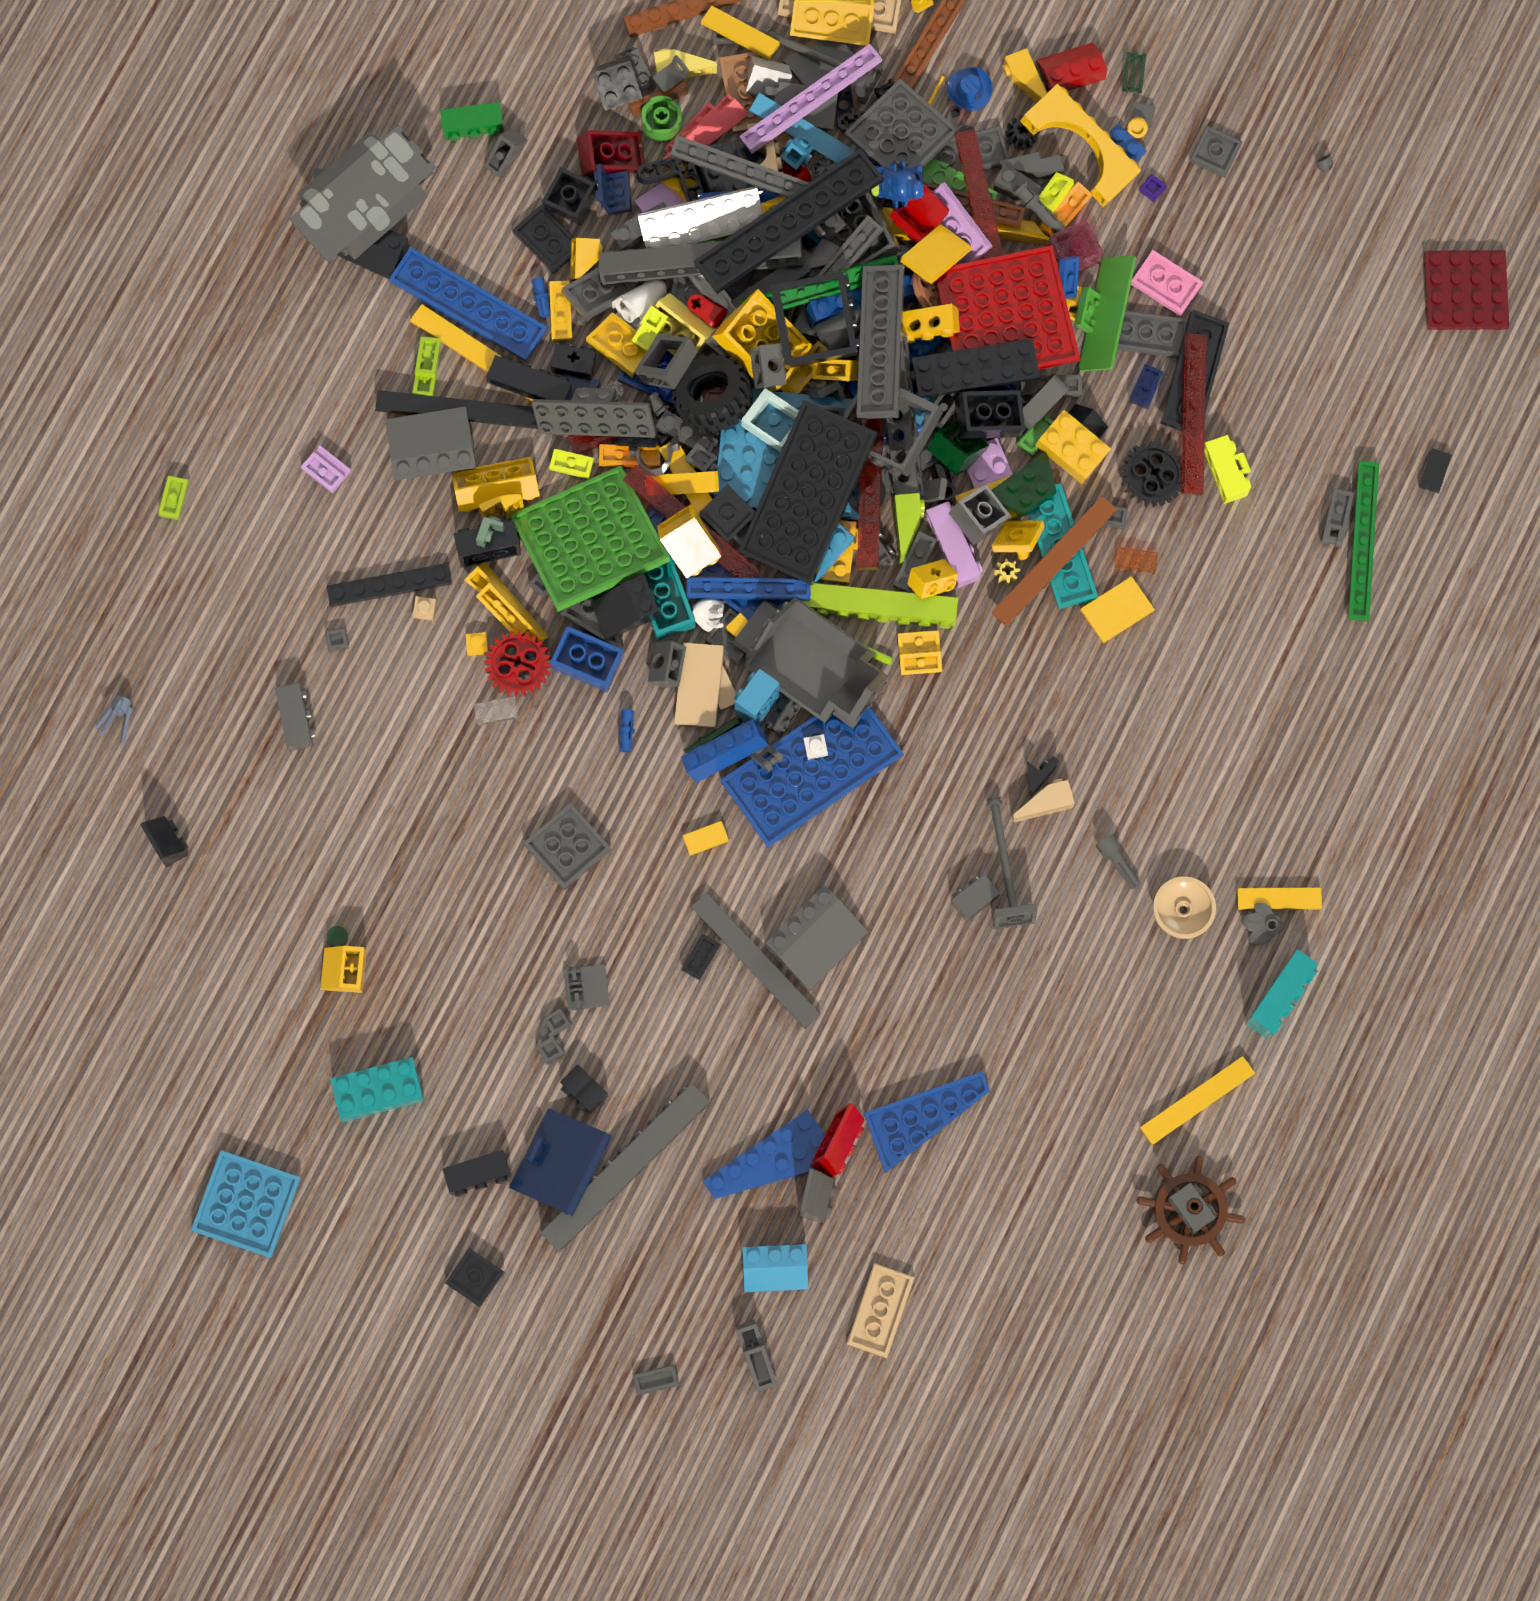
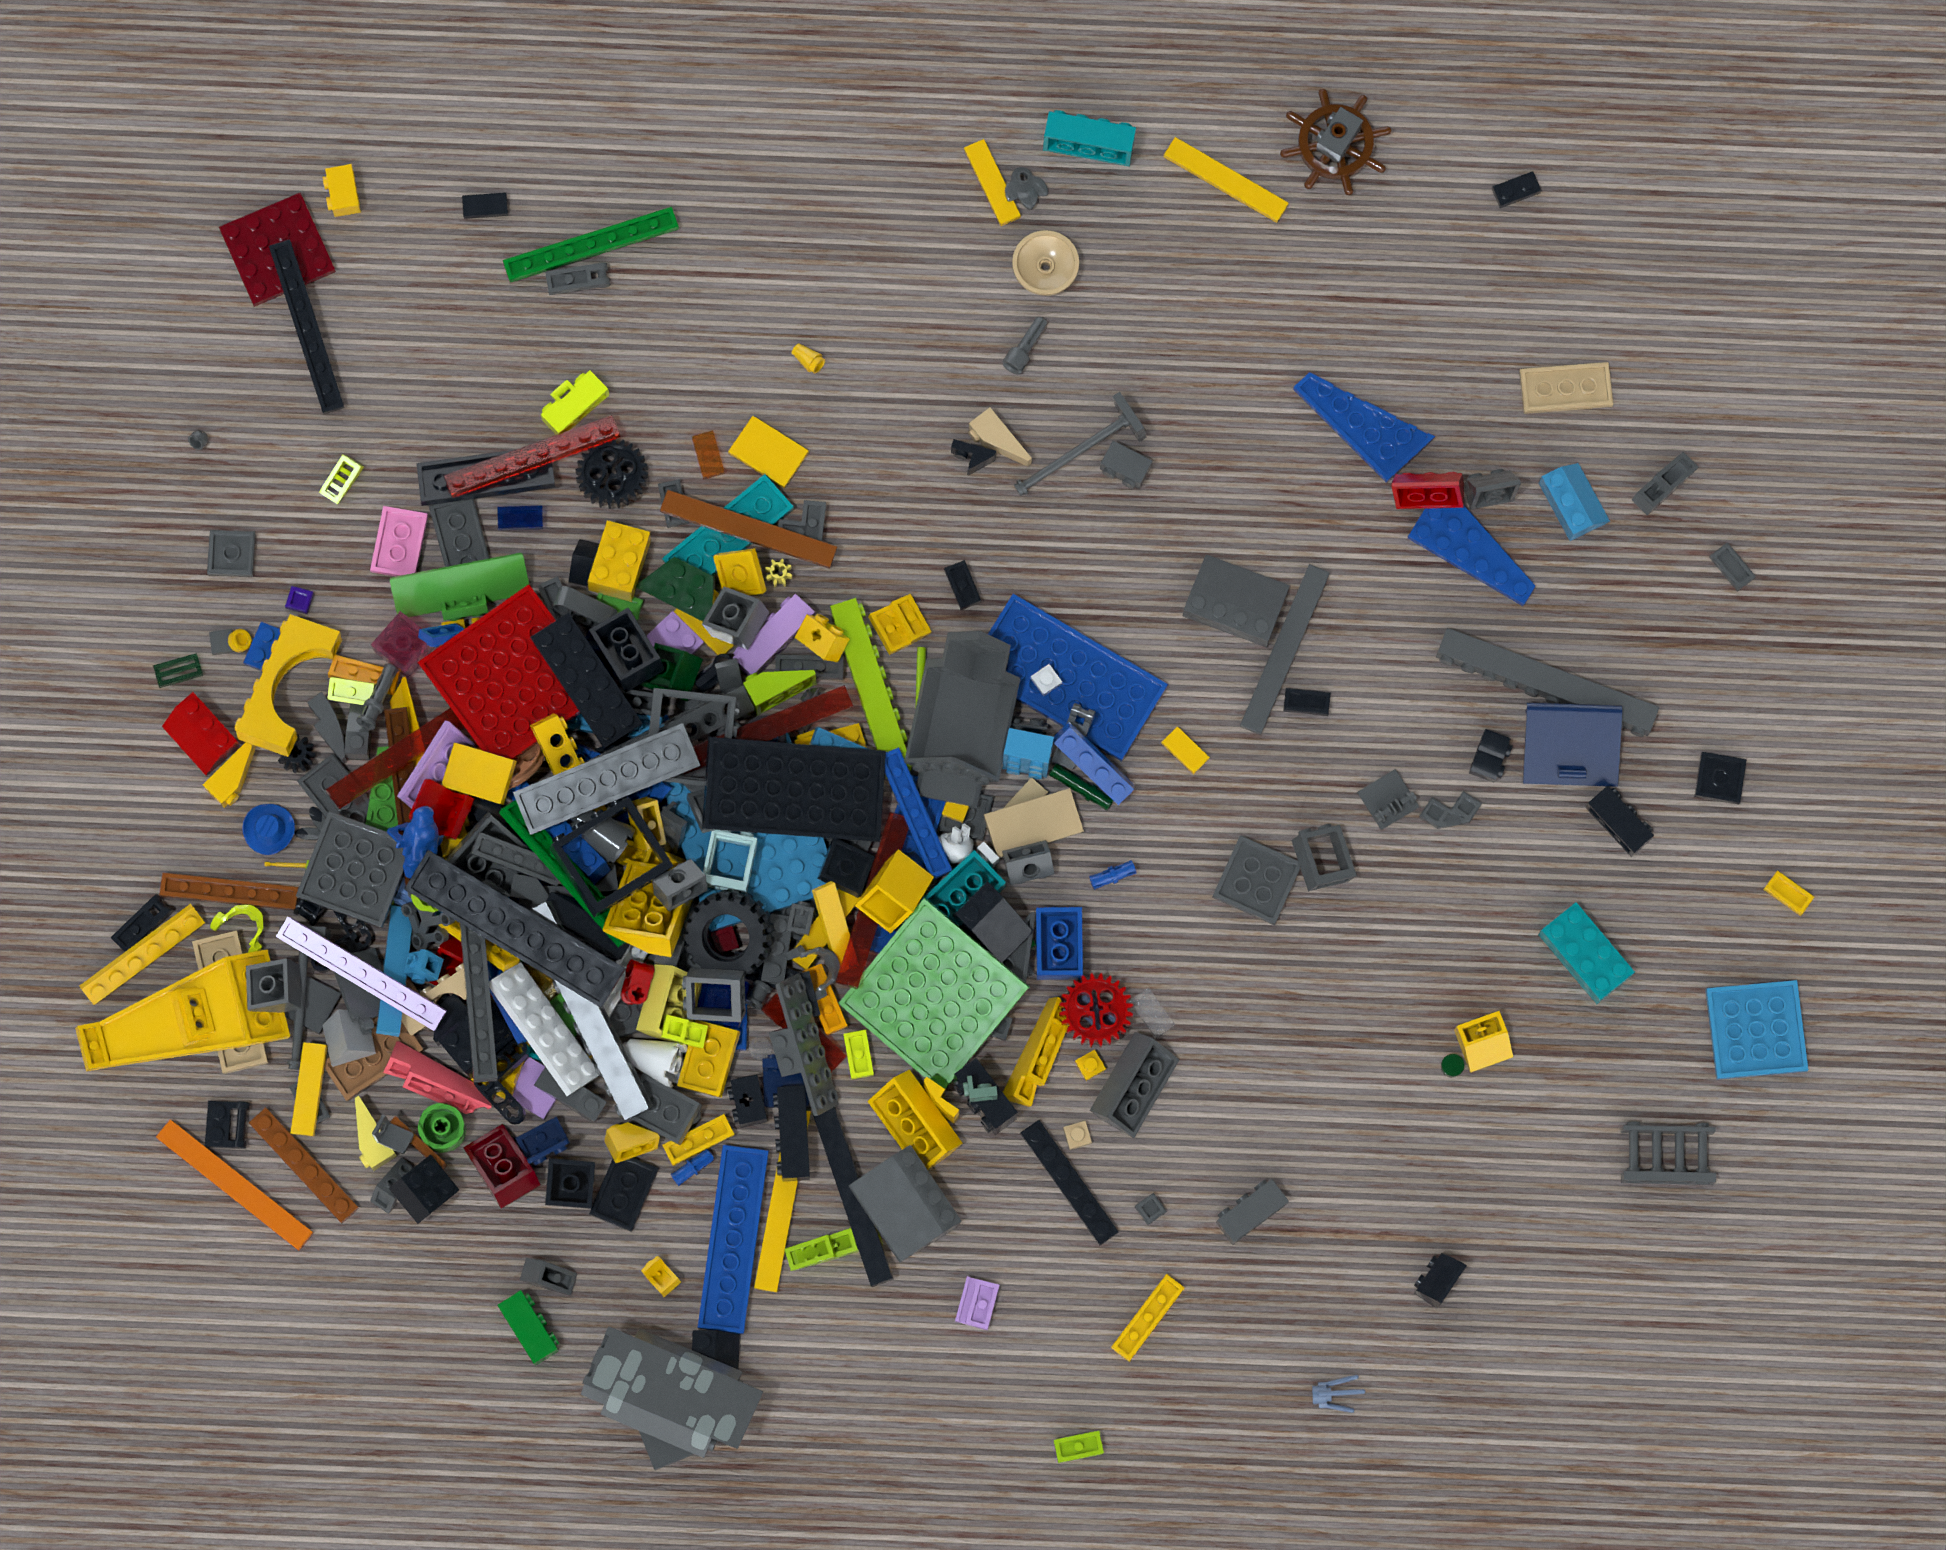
camera: 115 degrees left, 0 degrees up
none -> neon yellow helmet [210,905,263,953]
none -> dark grey slope [246,958,301,1013]
none -> black plate [269,239,345,415]
none -> neon yellow slope [319,454,364,504]
none -> yellow brick [322,164,361,217]
none -> yellow bracket [641,1256,681,1297]
none -> dark grey plate [778,500,826,541]
none -> yellow cone [791,343,825,374]
none -> black plate [944,560,981,610]
none -> white plate [977,842,999,868]
none -> dark grey slope [1090,1032,1179,1138]
none -> yellow tile [1111,1274,1185,1362]
none -> dark grey window [1291,824,1357,892]
none -> black plate [1492,171,1542,208]
none -> dark grey fence [1621,1121,1716,1185]
none -> yellow tile [1763,870,1814,916]

